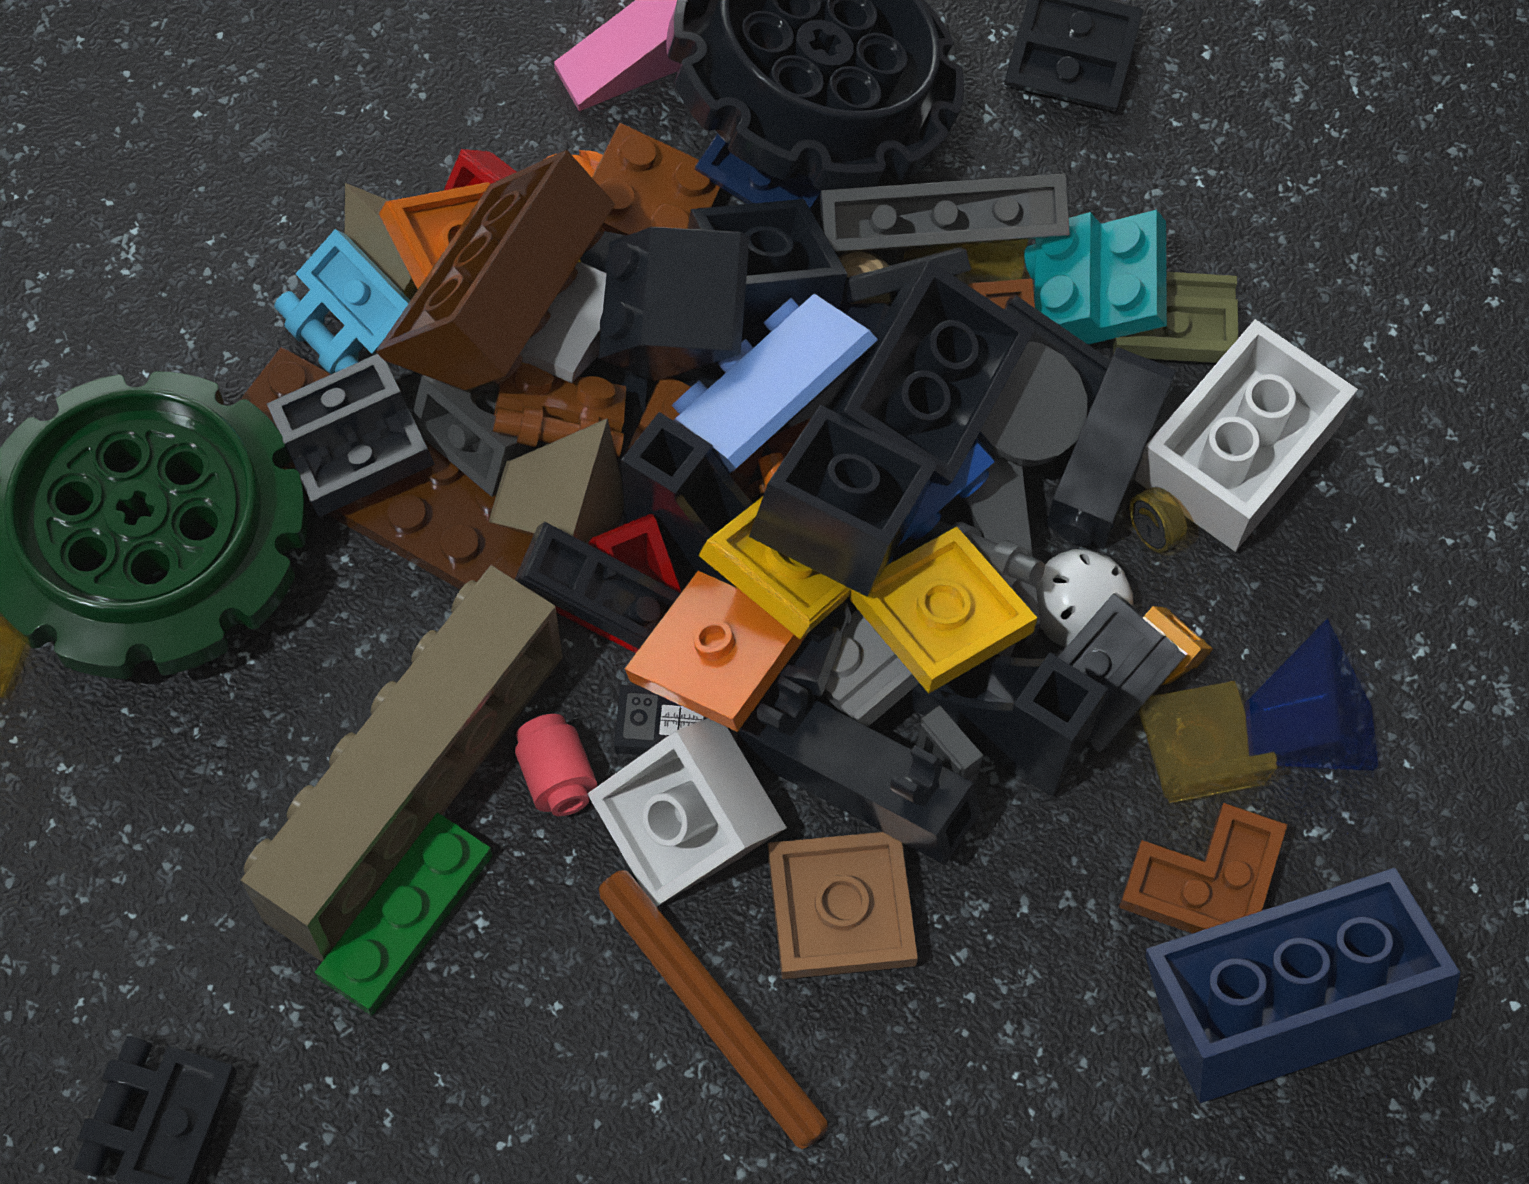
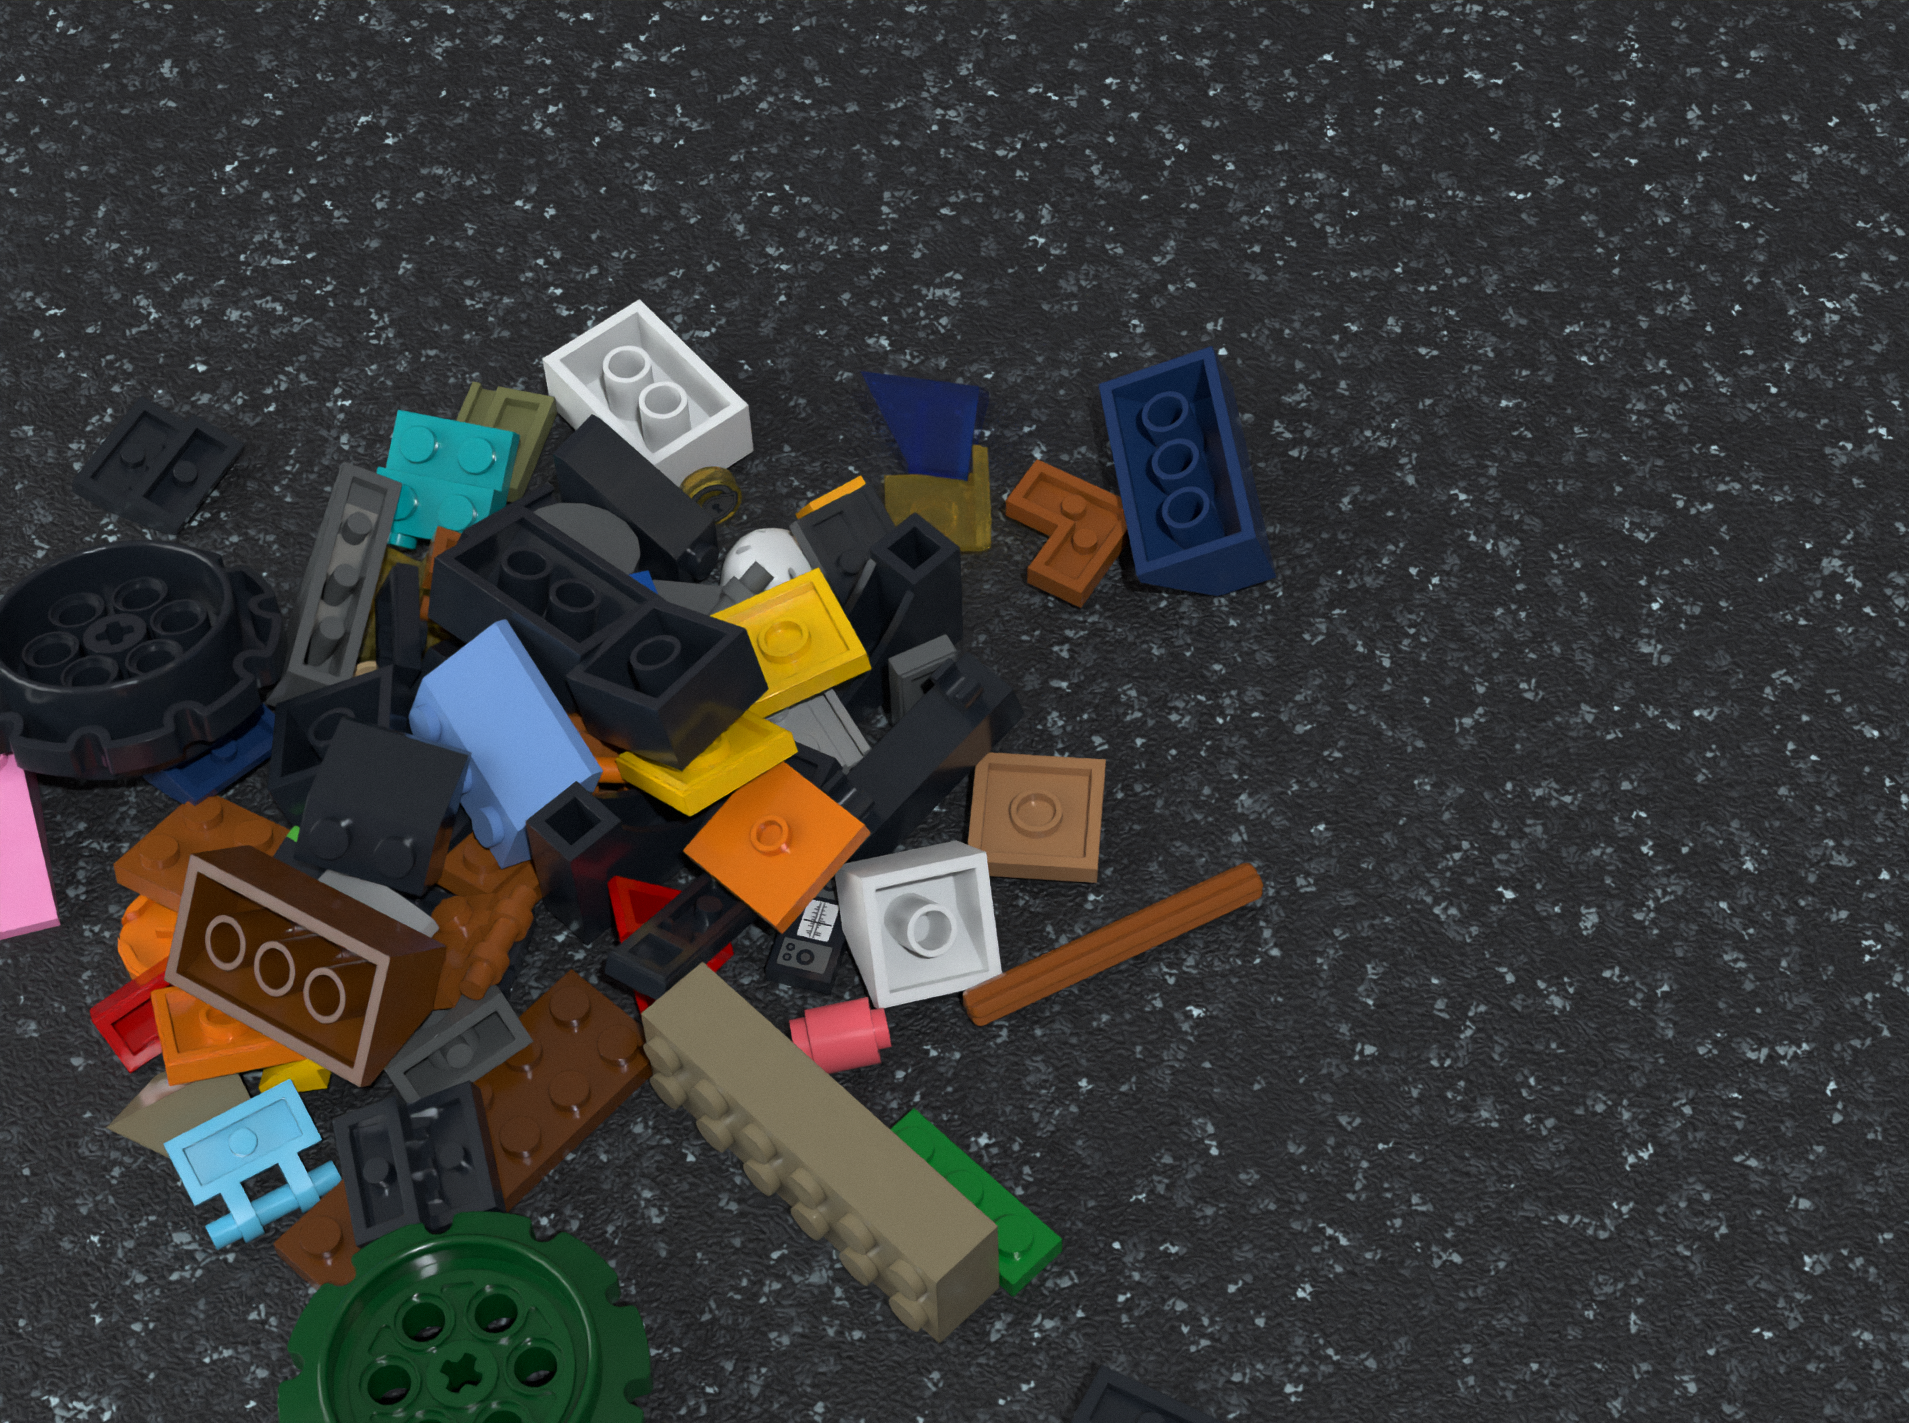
camera: 75 degrees left, 10 degrees down
dark tan slope [489,418,624,544] -> none

